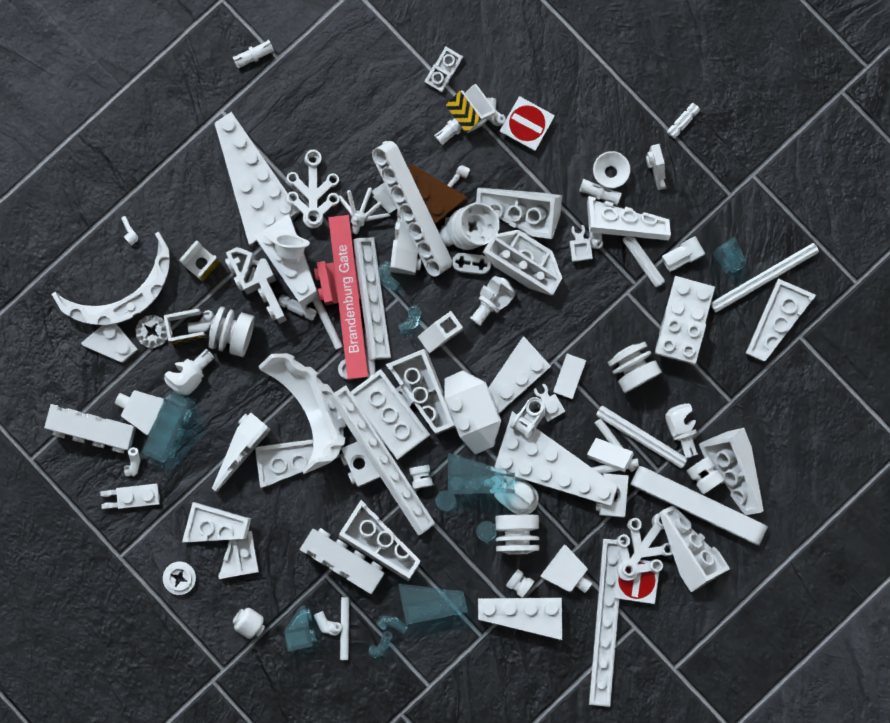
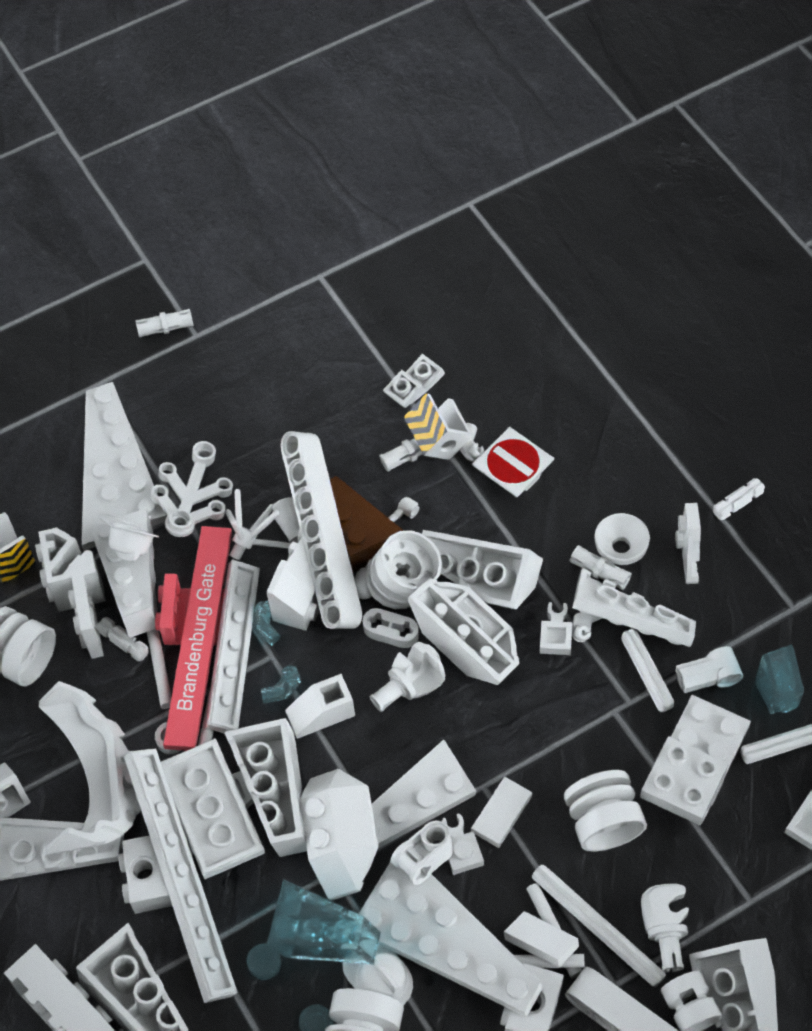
camera: 15 degrees right, 25 degrees down
white wheel [409,465,433,489] -> none

